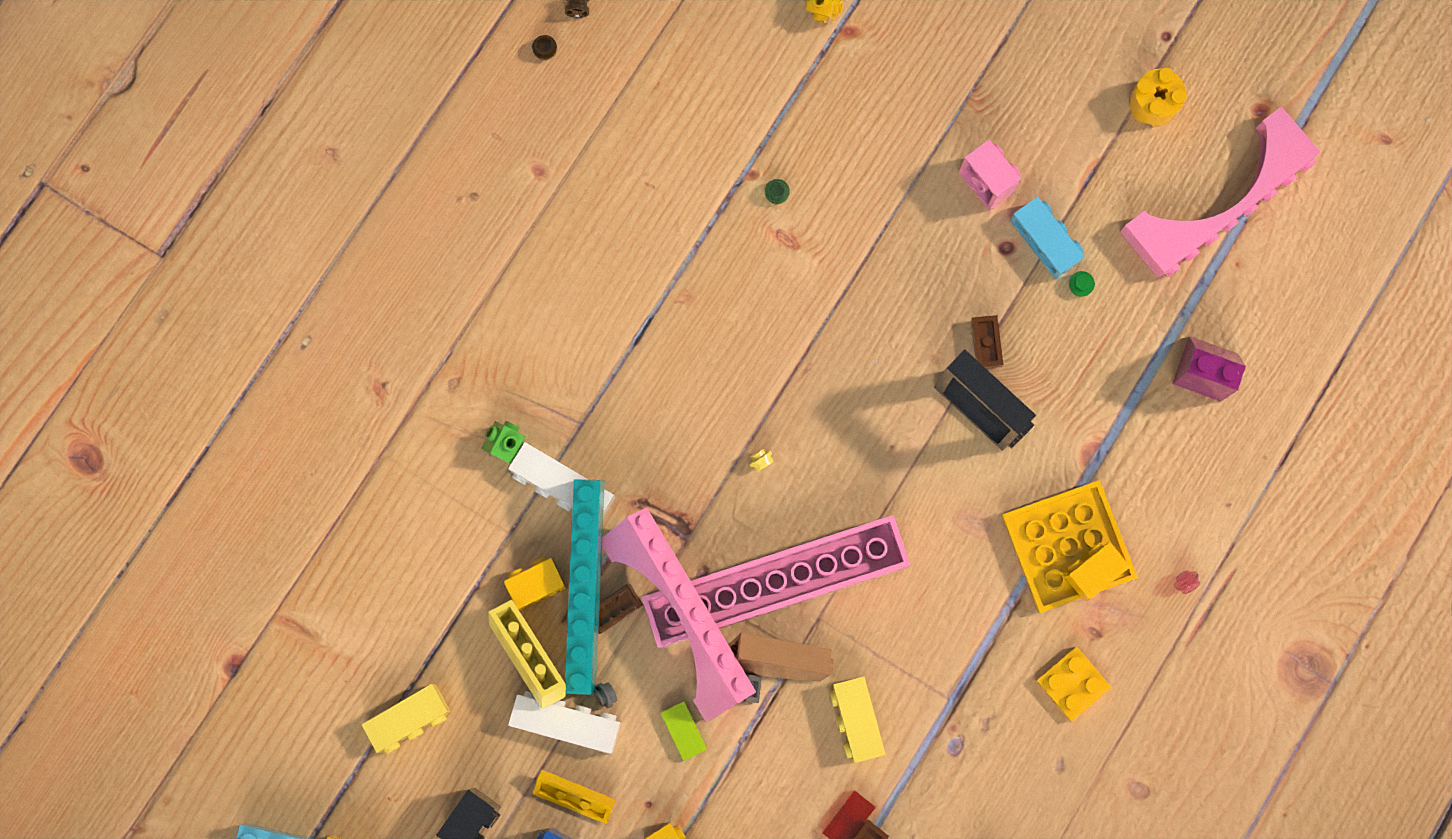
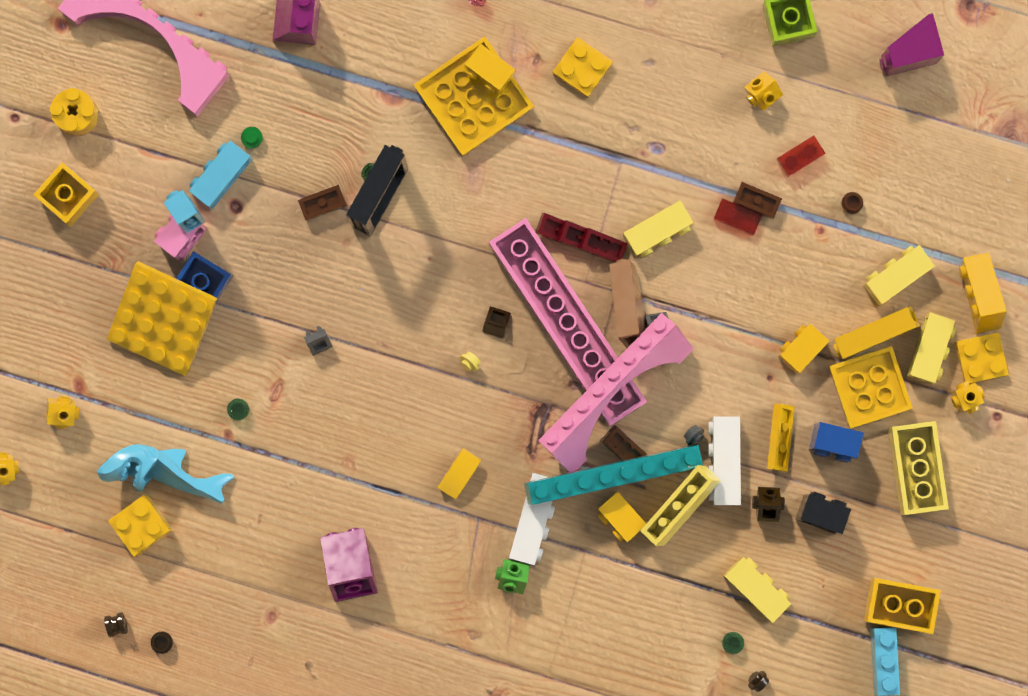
camera: 105 degrees left, 5 degrees up
lime tile [661,701,707,761] -> none
none -> yellow brick [33,162,99,227]
none -> medium azure piece [97,444,234,503]
none -> yellow plate [106,261,218,376]
none -> yellow brick [108,495,173,557]
none -> medium azure brick [163,190,206,234]
none -> blue brick [176,251,233,303]
none -> dark grey tile [304,326,333,355]
none -> slope [320,528,378,602]
none -> yellow slope [437,448,481,499]
none -> dark brown slope [482,306,511,338]
none -> dark red slope [535,213,628,263]
none -> clear green plate [722,632,744,654]
none -> dark brown plate [748,671,769,692]
none -> dark brown brick [752,487,785,522]

